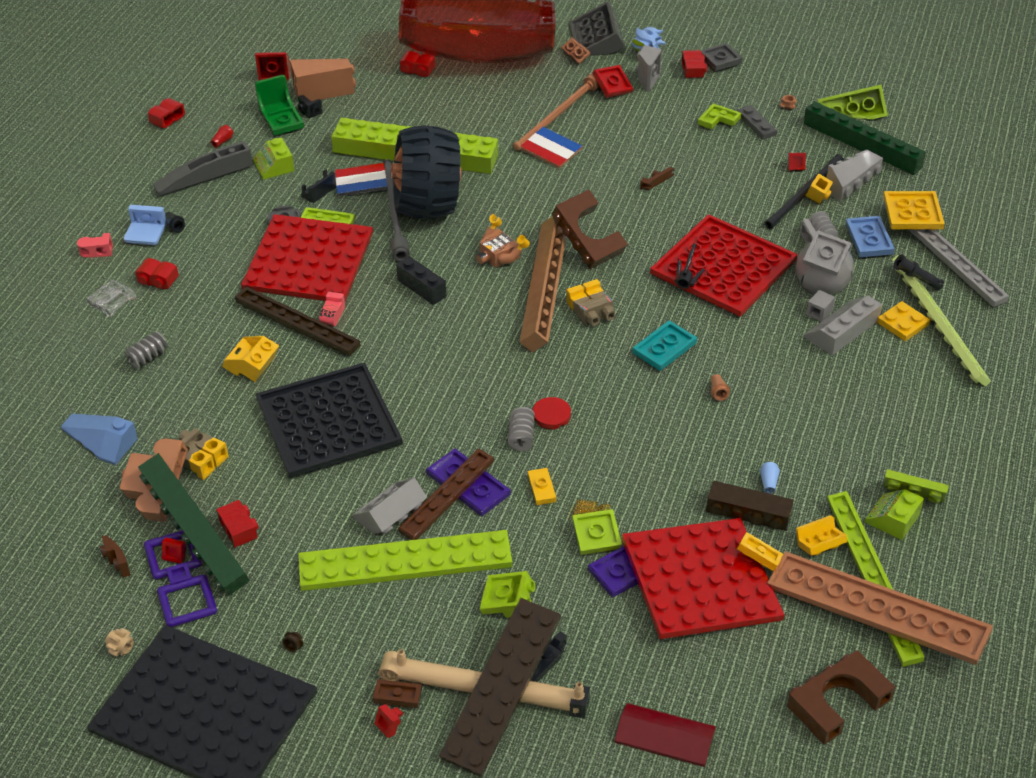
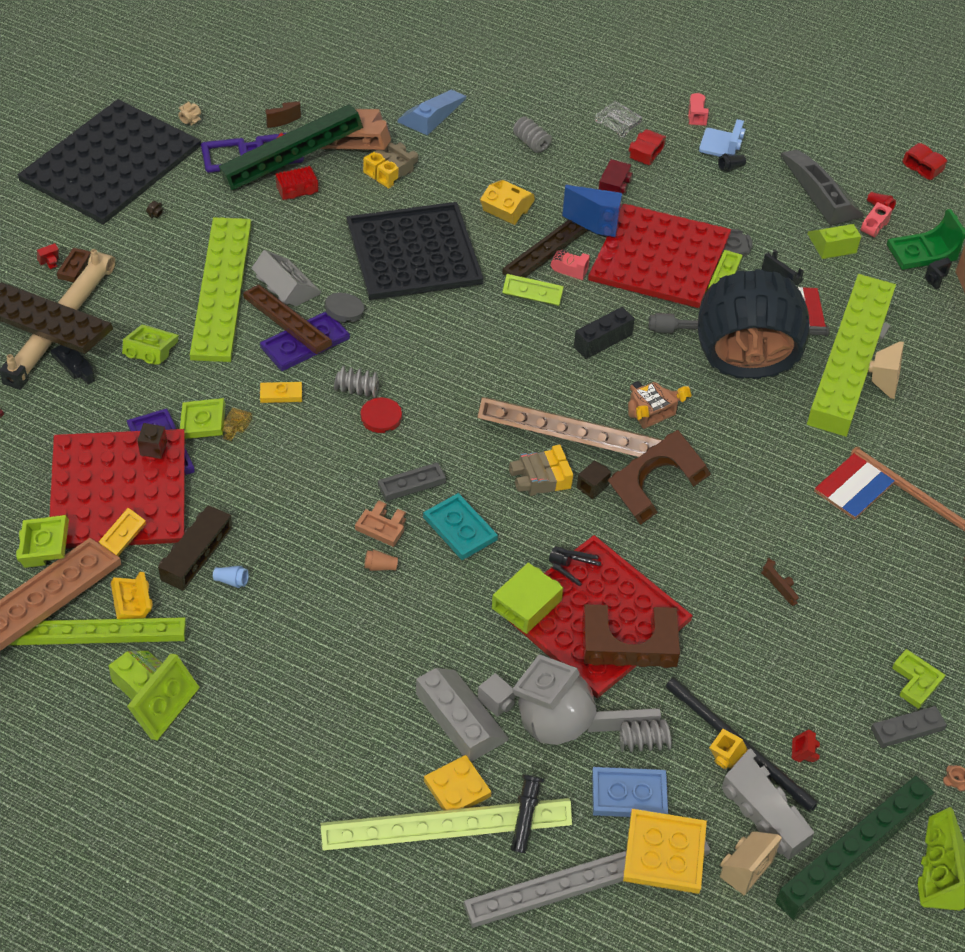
camera: 95 degrees right, 5 degrees up
none -> lime plate [16,515,69,568]
none -> dark brown brick [137,423,167,459]
none -> dark grey tile [324,292,364,322]
none -> nougat plate [355,501,406,547]
none -> dark grey plate [378,462,446,501]
none -> lime brick [492,563,563,634]
none -> lime plate [502,274,564,306]
none -> blue slope [562,185,622,237]
none -> dark brown brick [577,460,611,499]
none -> reddish brown arch [583,604,680,668]
none -> dark red brick [598,159,633,195]
none -> tan slope [720,831,782,896]
none -> coral leg [861,202,892,237]
none -> tan slope [869,342,904,399]

